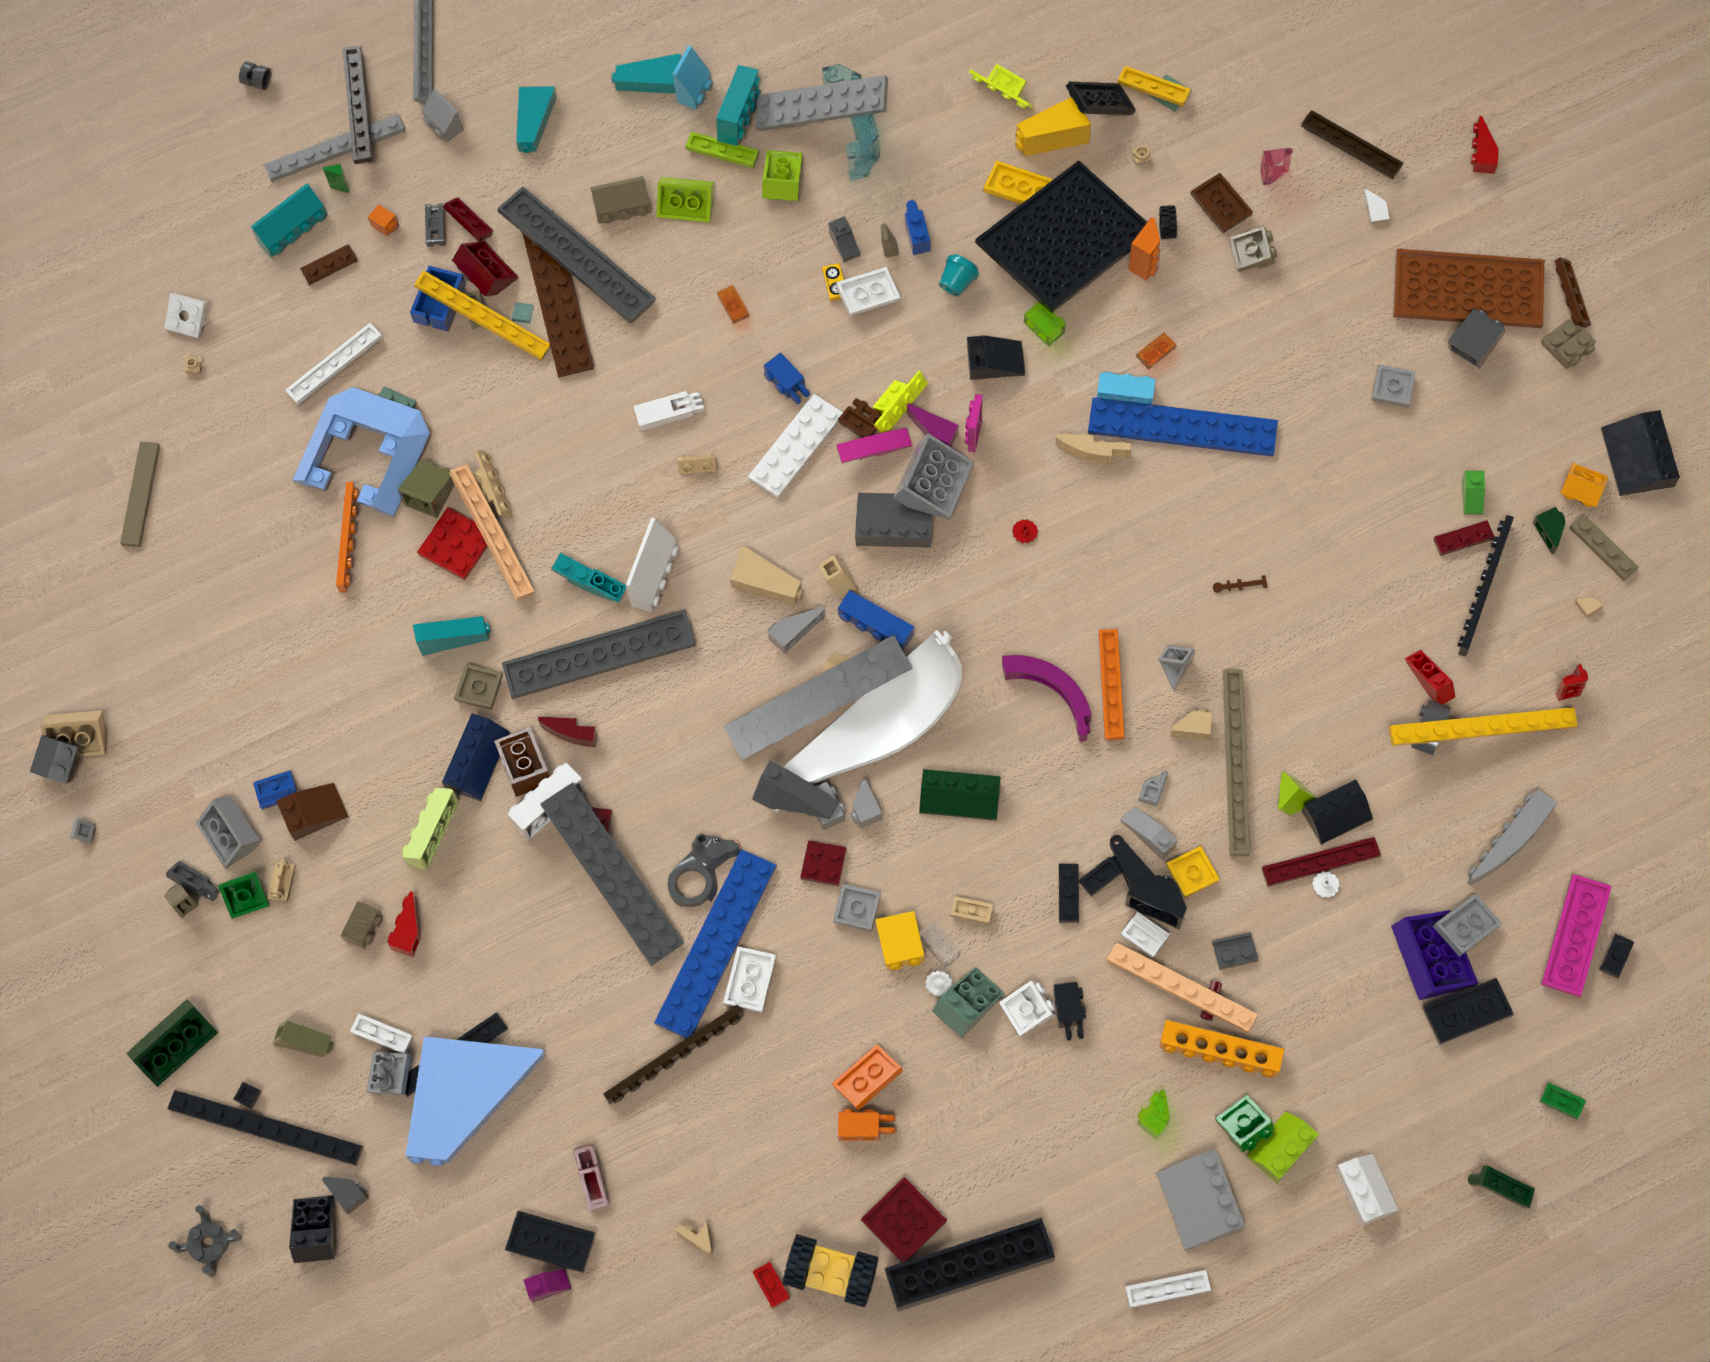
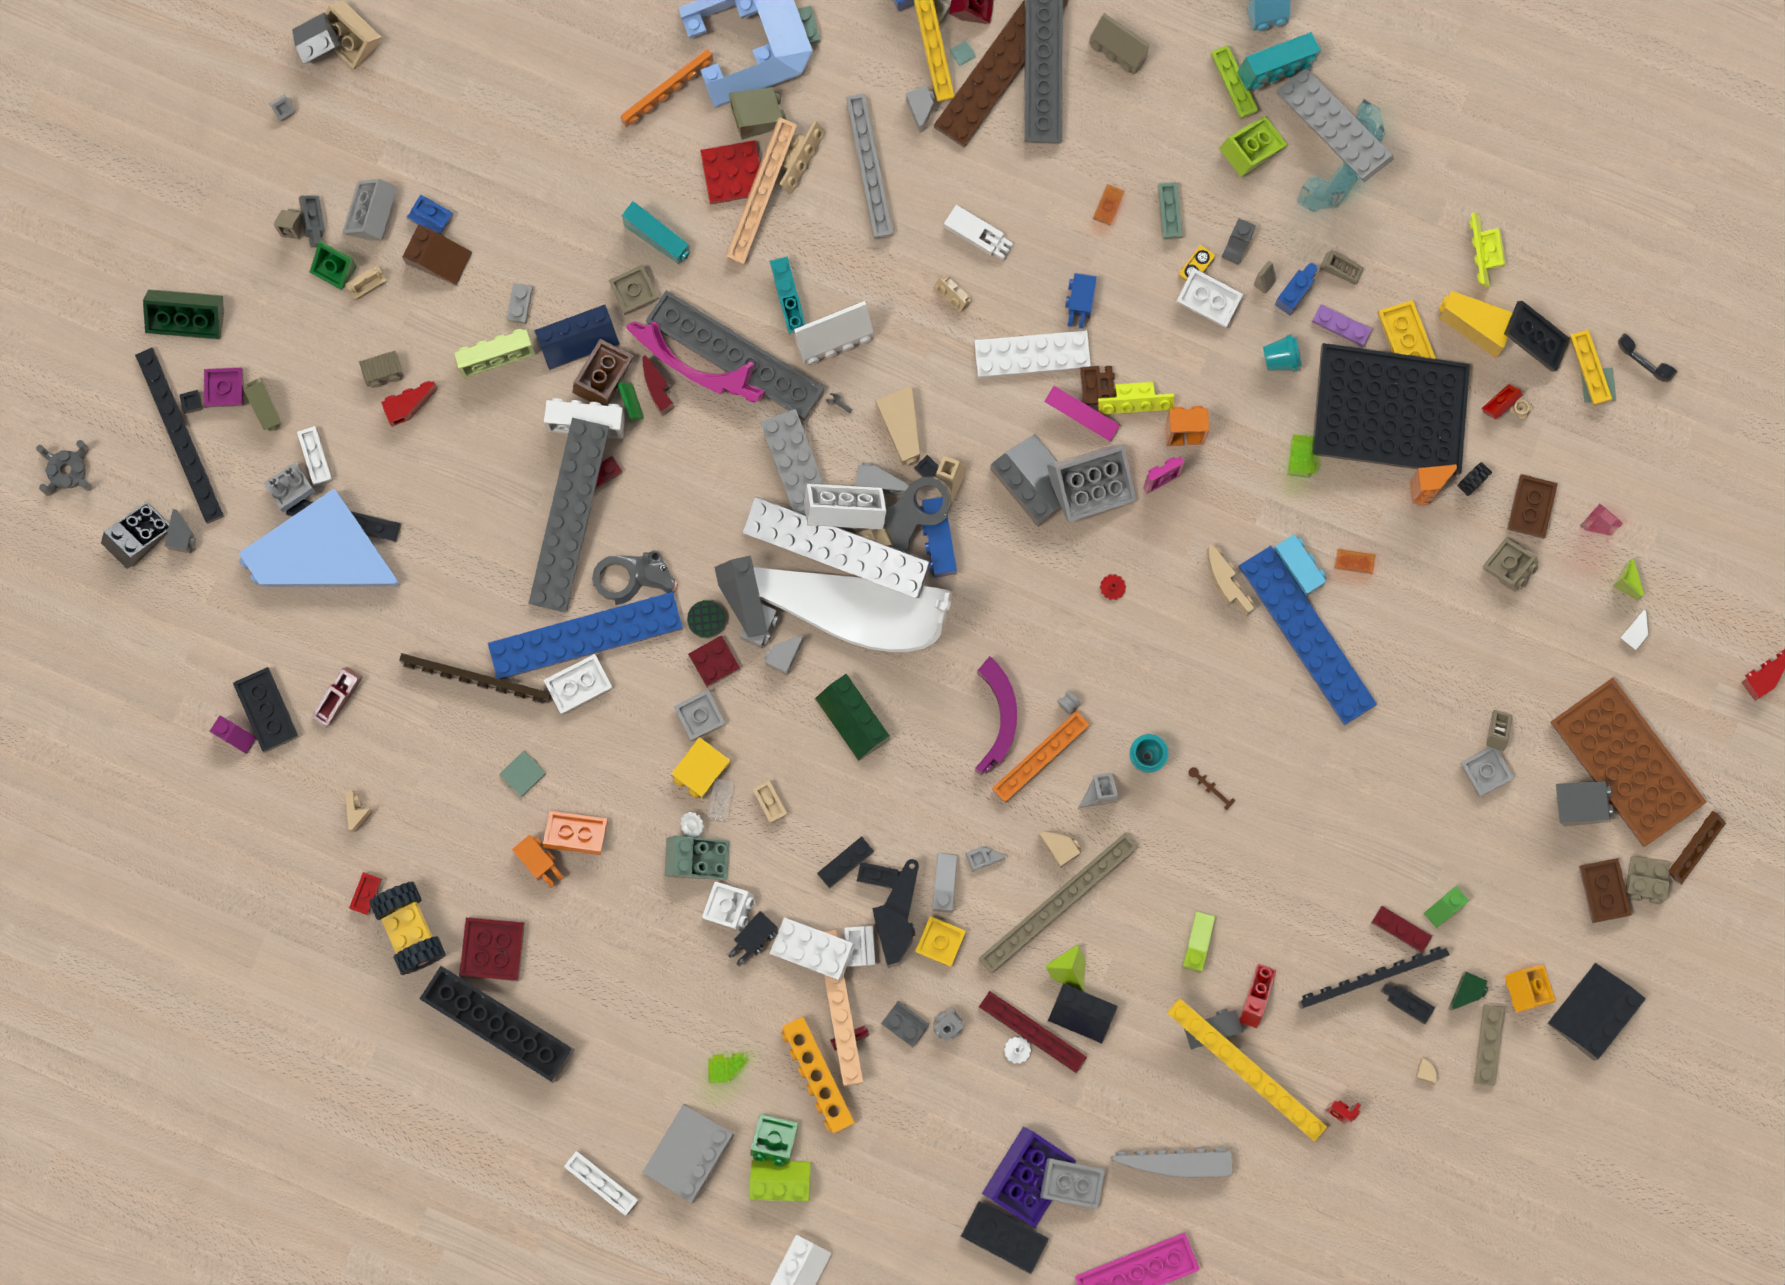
camera: 45 degrees right, 10 degrees up
lime slope [656,177,715,222] -> none
magenta slope [907,403,959,447] -> none
black slope [967,335,1025,380] -> none
dark brown plate [1301,110,1404,179] -> none
none -> magenta plate [204,367,243,407]
none -> sand green piece [499,751,546,797]
none -> light grey plate [507,284,533,324]
none -> green slope [618,382,644,423]
none -> dark pink slope [626,321,765,402]
none -> tile [687,600,725,639]
none -> light grey plate [760,409,824,515]
none -> white plate [770,918,855,981]
none -> white brick [804,484,886,530]
none -> dark grey hand [826,393,852,413]
none -> light grey plate [846,93,893,239]
none -> dark grey animal [884,476,951,552]
none -> light grey slope [905,86,935,133]
none -> black plate [914,455,939,477]
none -> light grey brick [933,1007,964,1042]
none -> light grey wheel [1057,691,1081,715]
none -> teal piece [1129,734,1169,773]
none -> sand green plate [1158,182,1182,239]
none -> orange piece [1165,406,1209,446]
none -> lime slope [1181,911,1215,973]
none -> medium lavender plate [1312,304,1371,347]
none -> dark tan slope [1320,250,1364,284]
none -> black hinge [1381,984,1435,1025]
none -> red plate [1481,384,1523,420]
none -> dark tan slope [1486,710,1512,751]
none -> reddish brown plate [1579,858,1632,923]
none -> lime slope [1613,559,1644,600]
none -> black piece [1618,333,1678,382]

